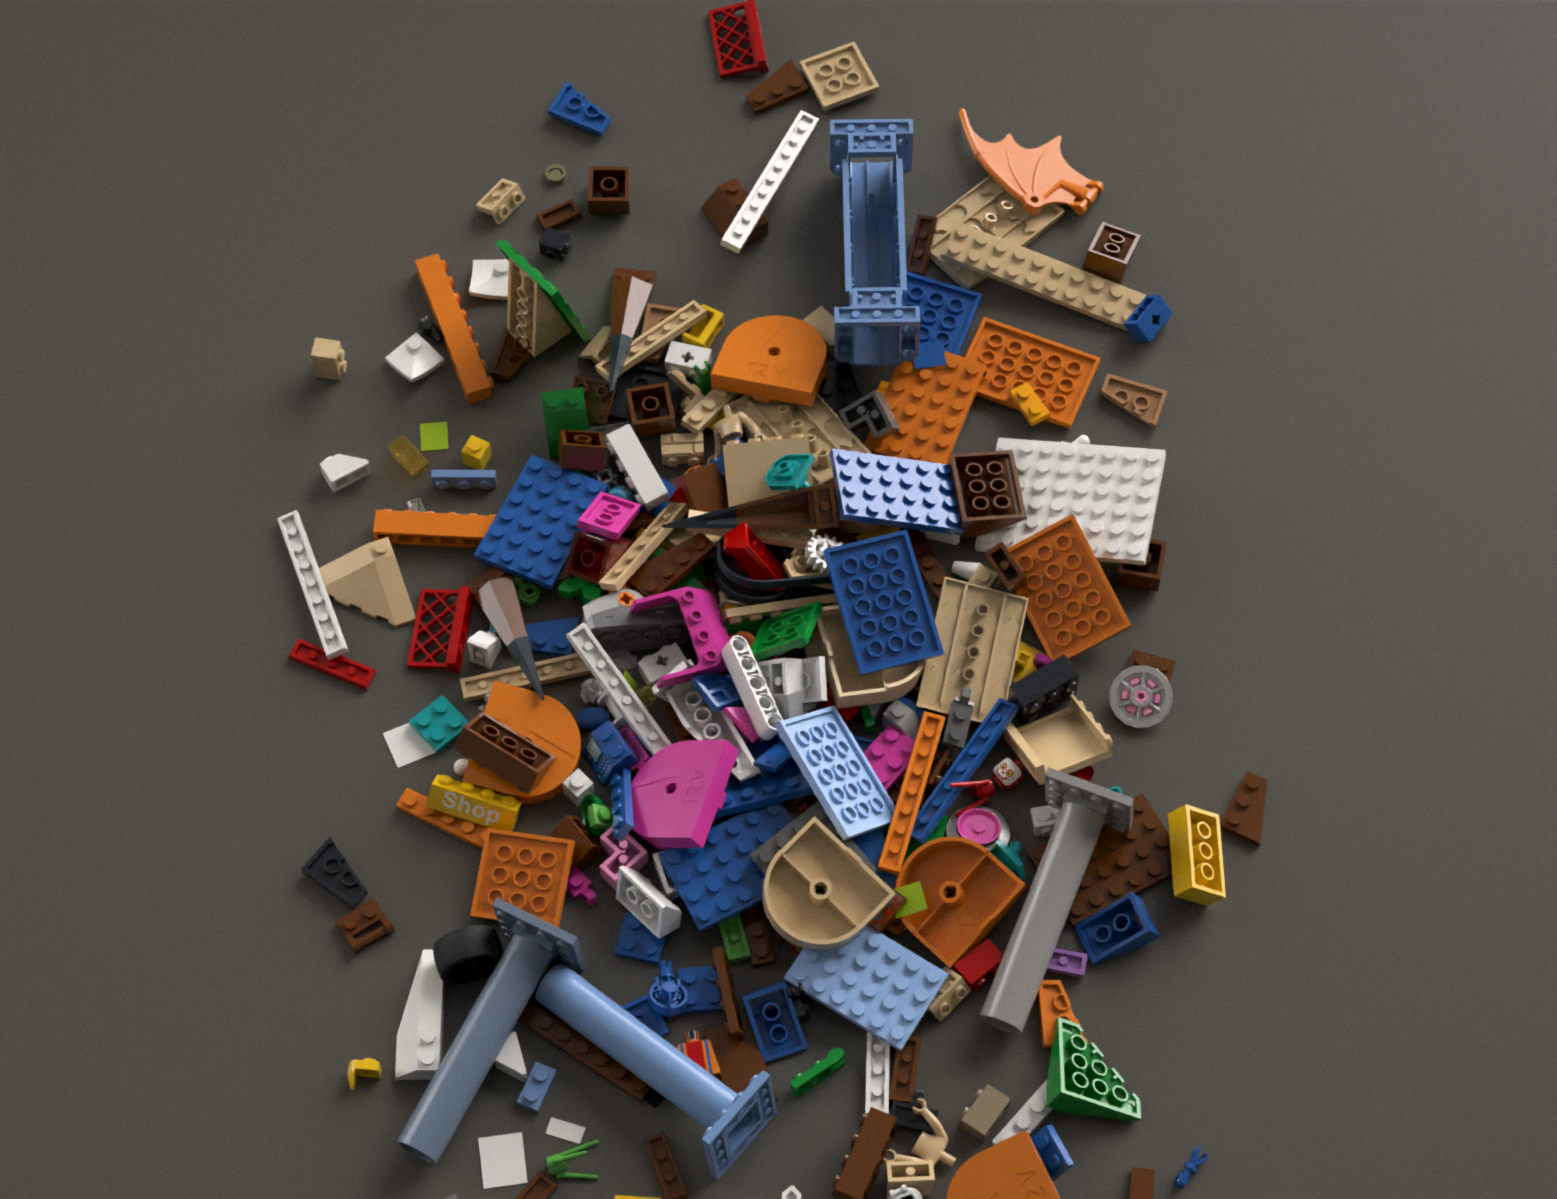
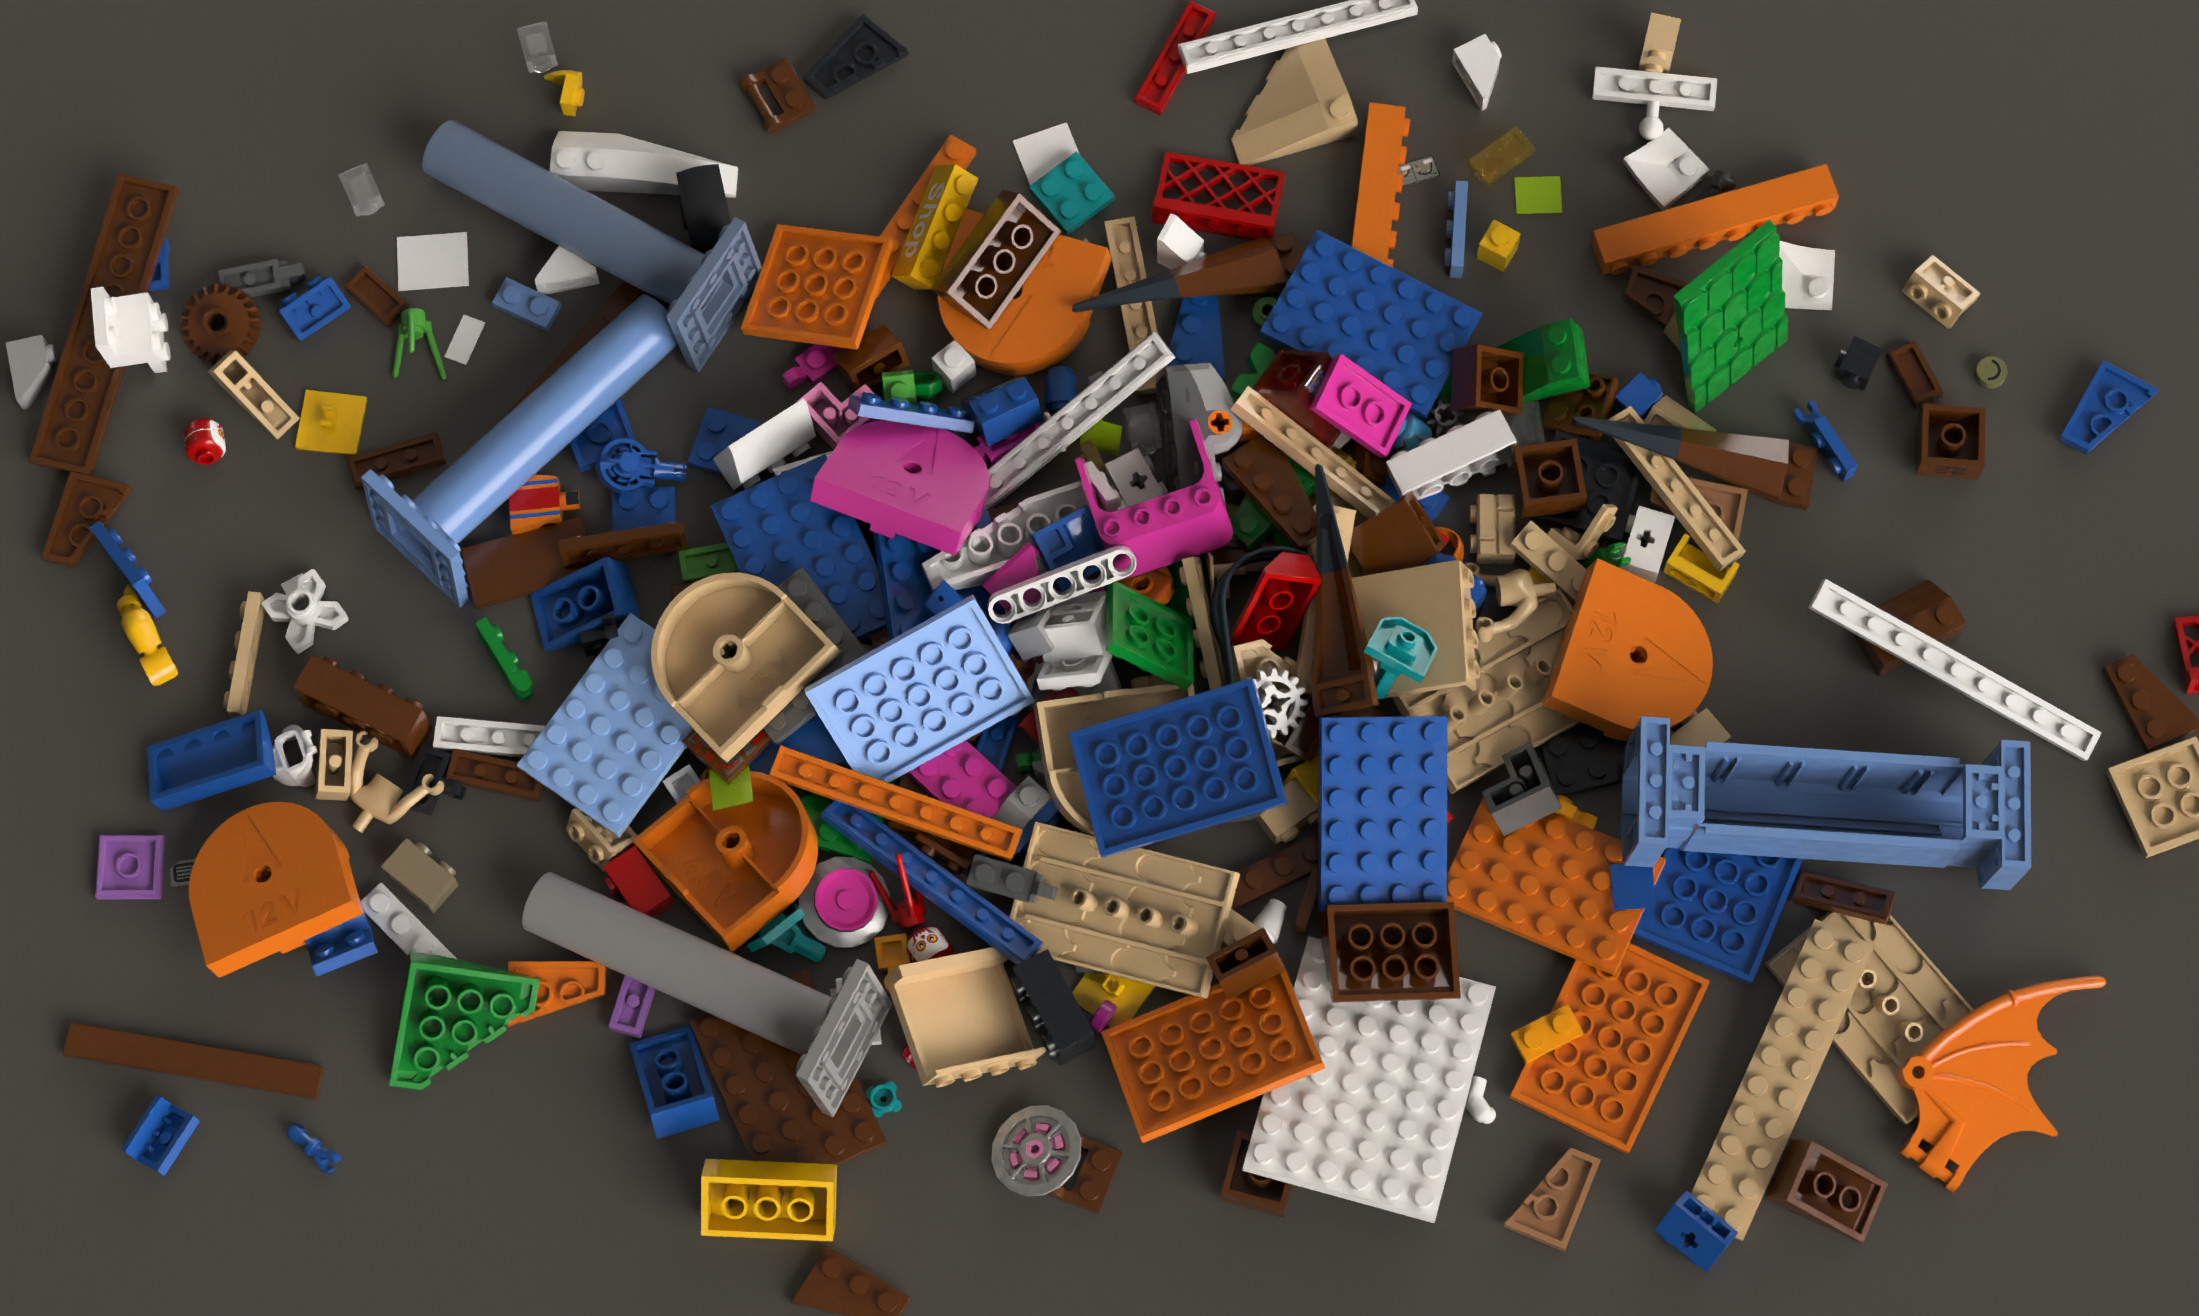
camera: 95 degrees right, 10 degrees up
none -> clear brick [517,21,558,73]
none -> white plate [662,764,701,804]
none -> light orange plate [874,933,910,993]
none -> reddish brown tile [1293,866,1318,936]
none -> white plate [1592,67,1717,141]
none -> blue brick [1612,372,1663,420]
none -> blue plate [1793,400,1858,482]

